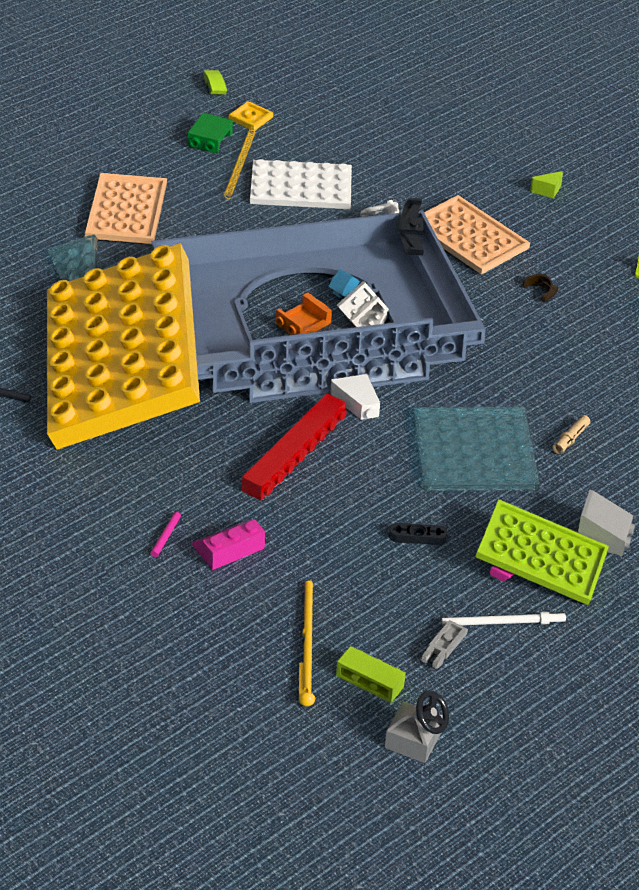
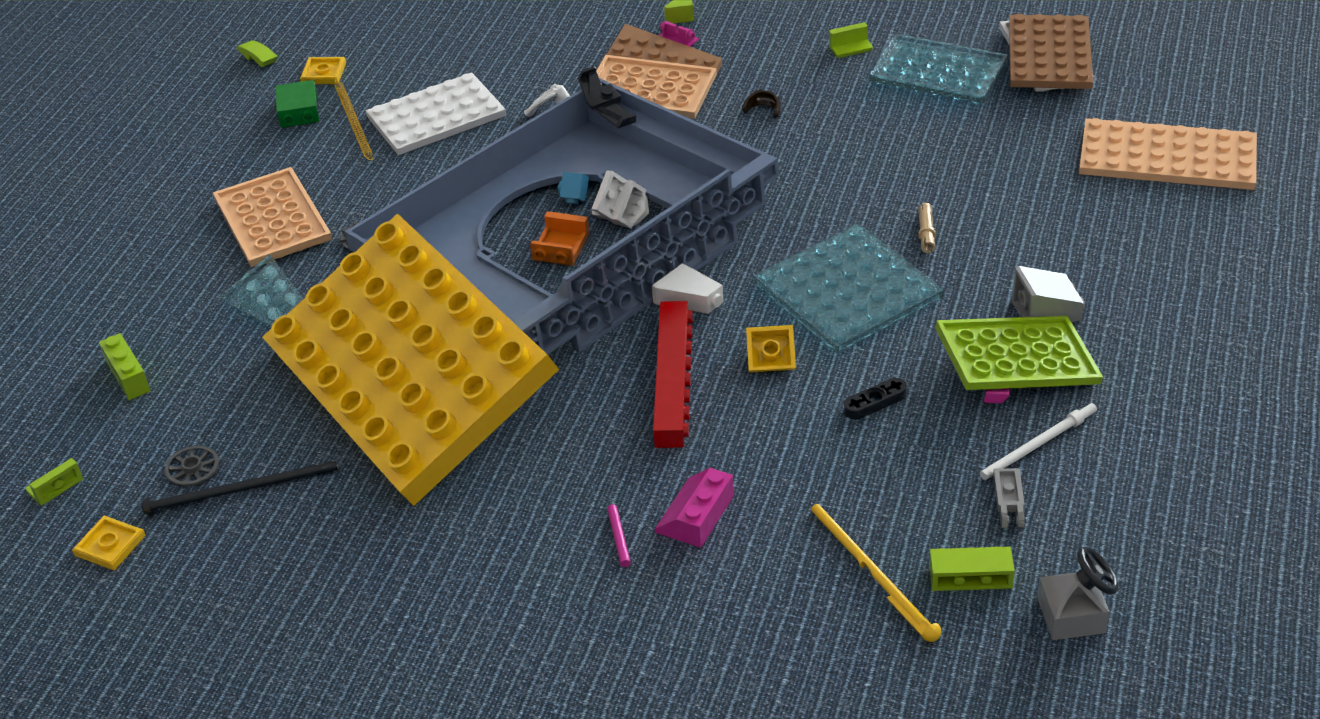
camera: 25 degrees left, 0 degrees up
none -> medium nougat wing [606,24,722,73]
none -> dark pink hinge [658,21,699,47]
none -> yellow slope [746,325,796,372]

